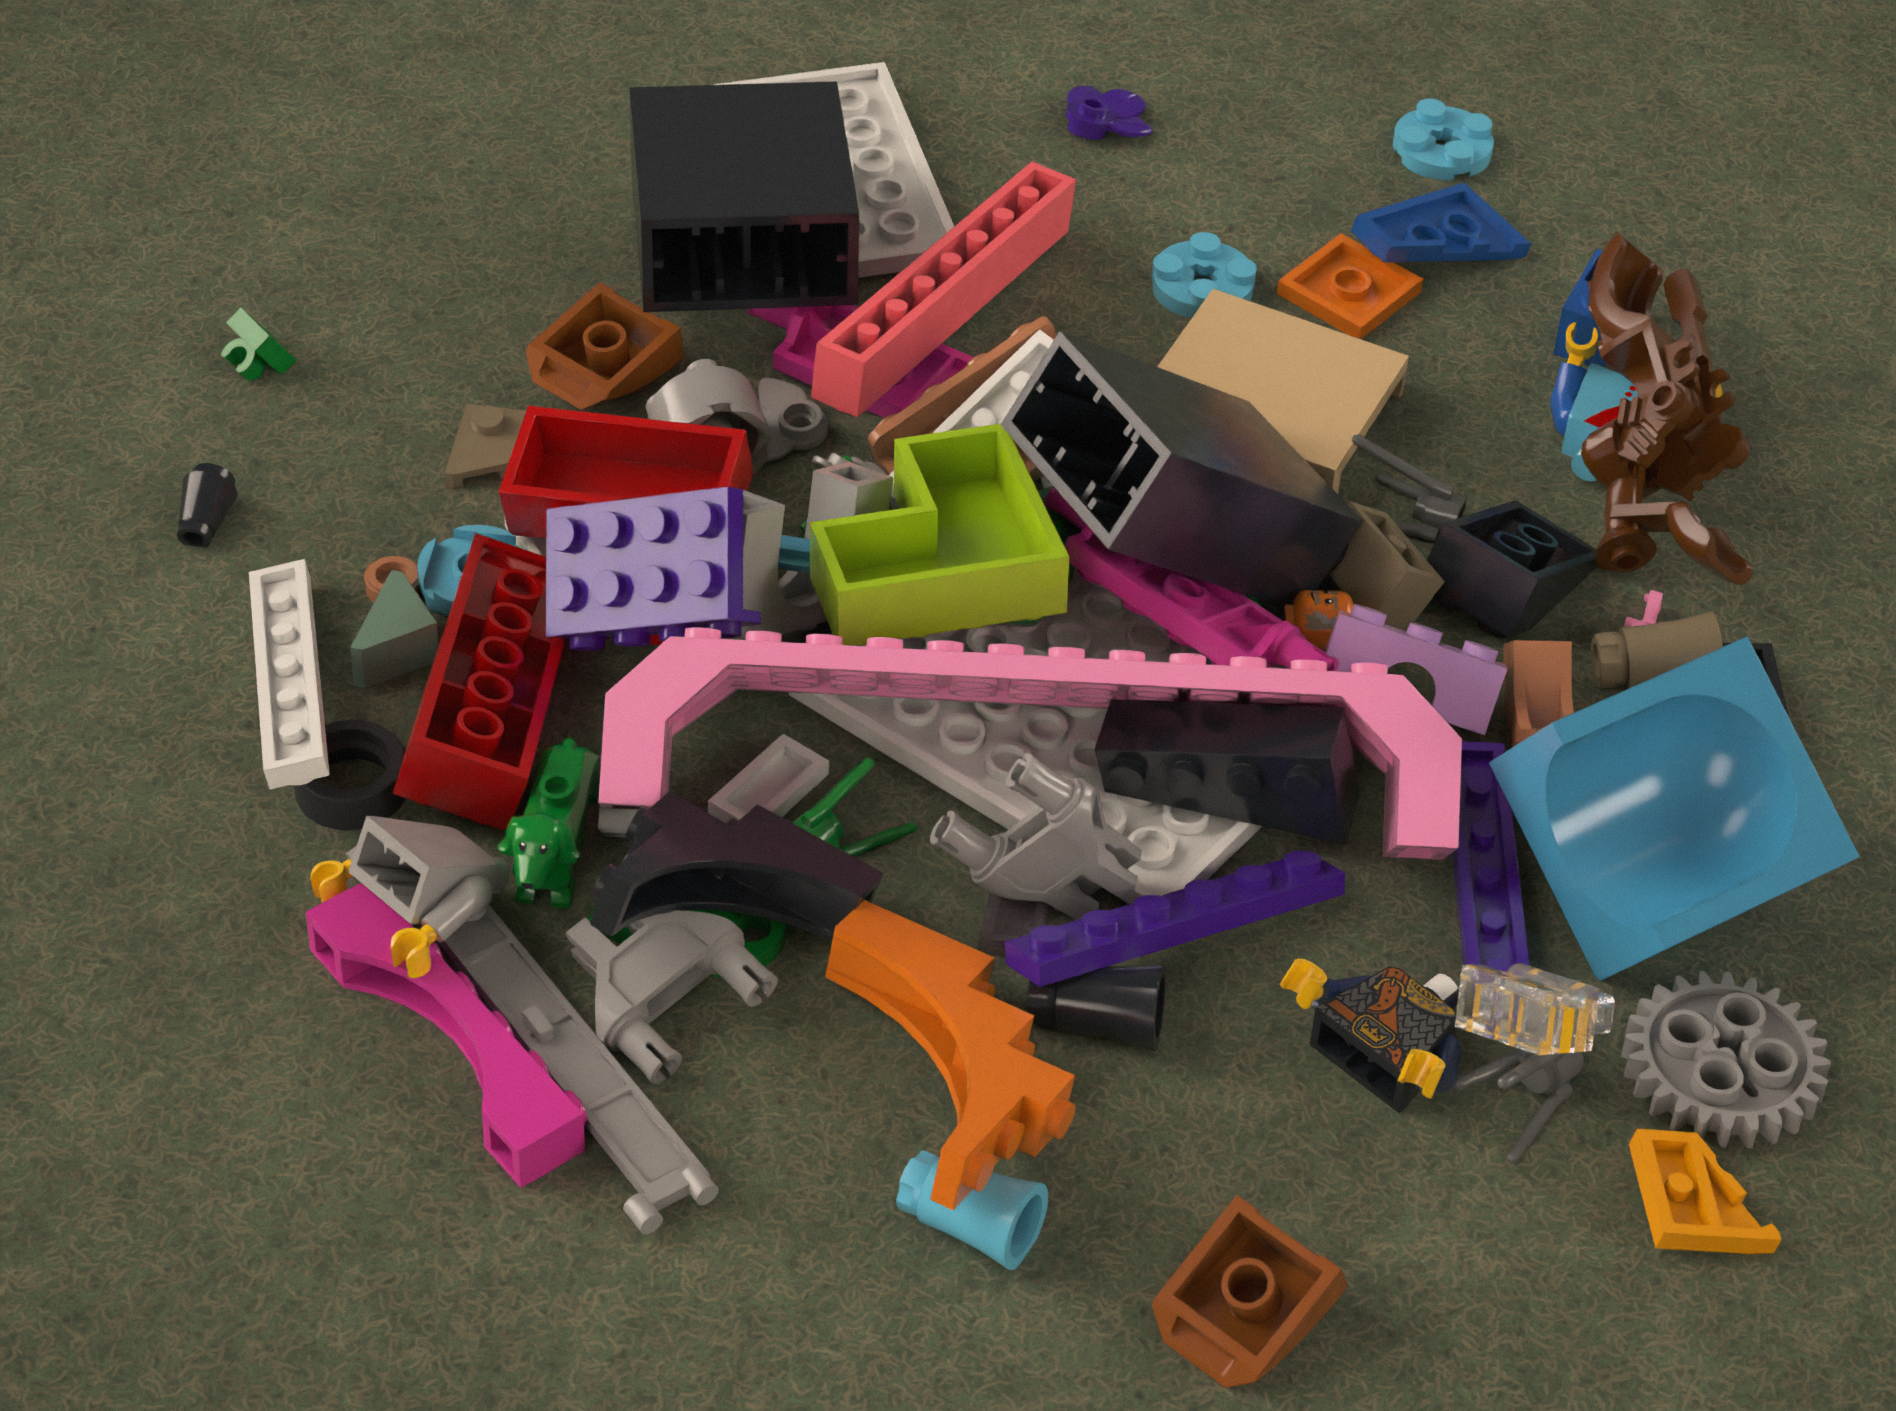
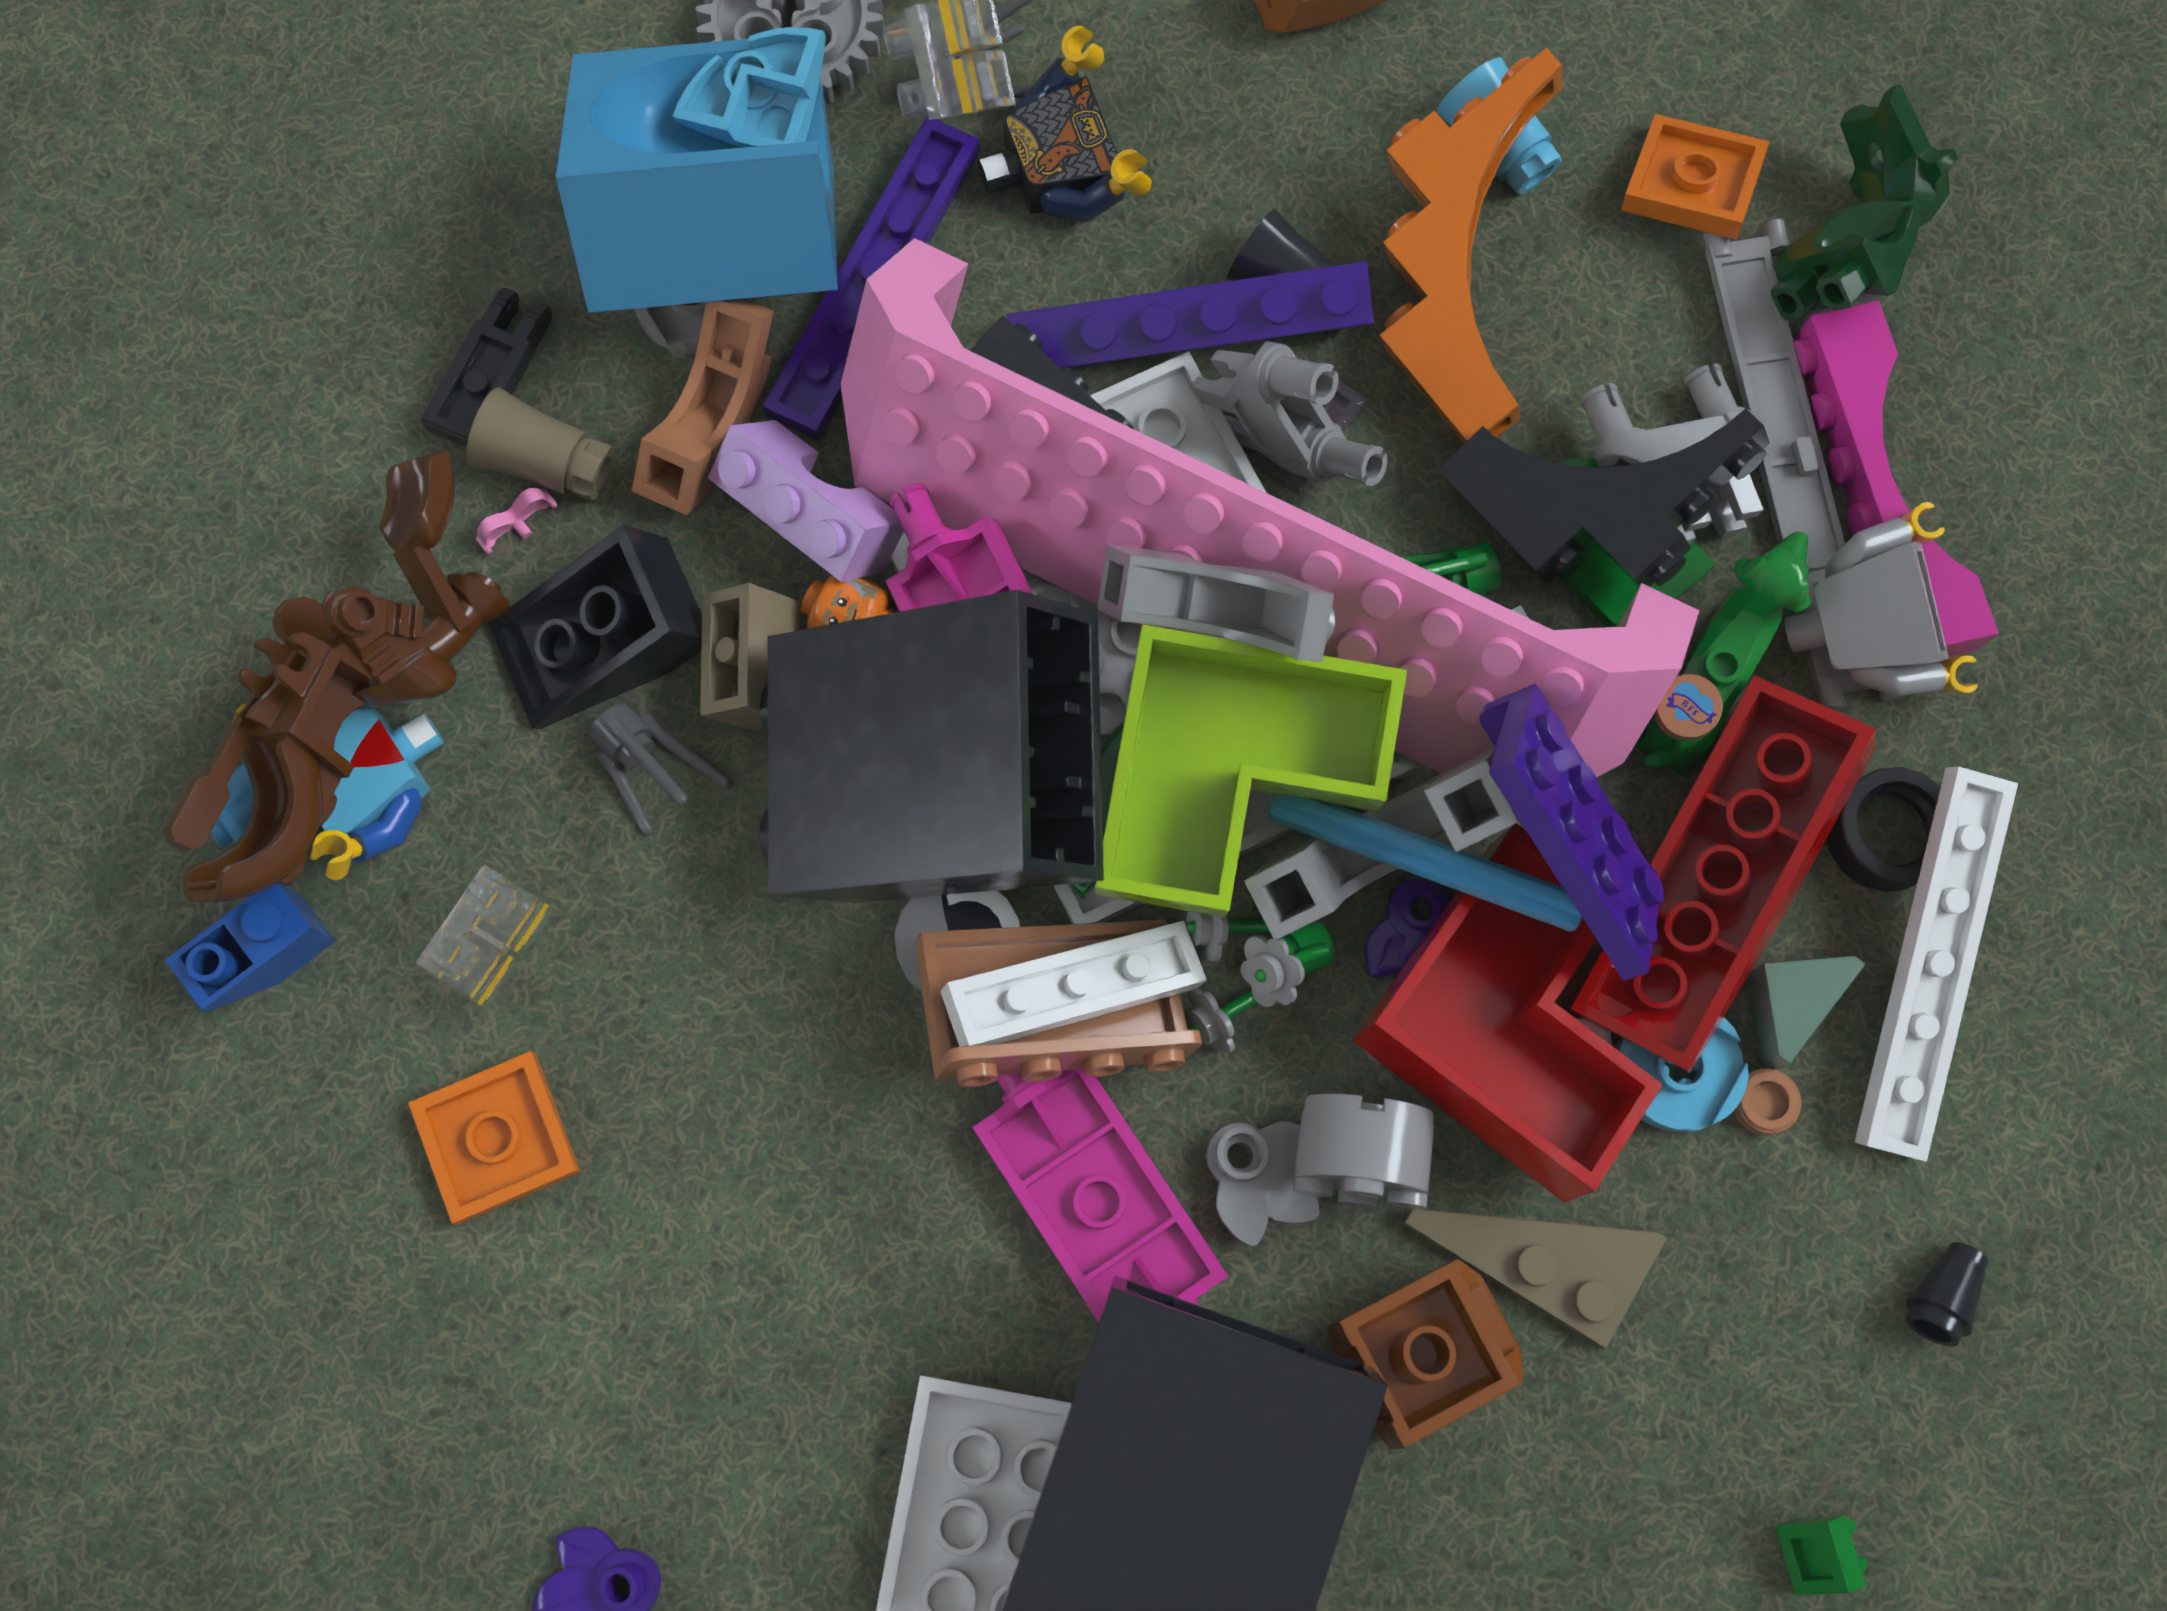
camera: 155 degrees left, 30 degrees up
coral brick [811,161,1076,418] -> none
medium azure plate [1151,232,1257,318] -> none
tan panel [1157,289,1409,494] -> none
blue wing [1351,182,1531,263] -> none
medium azure plate [1393,99,1494,180] -> none
none -> clear hips [415,864,556,1011]
none -> medium azure brick [672,27,826,148]
none -> light grey arch [1097,545,1335,662]
none -> orange tile [1621,114,1770,240]
none -> nougat tile [1654,674,1723,741]
none -> dark green hips [1770,84,1958,320]

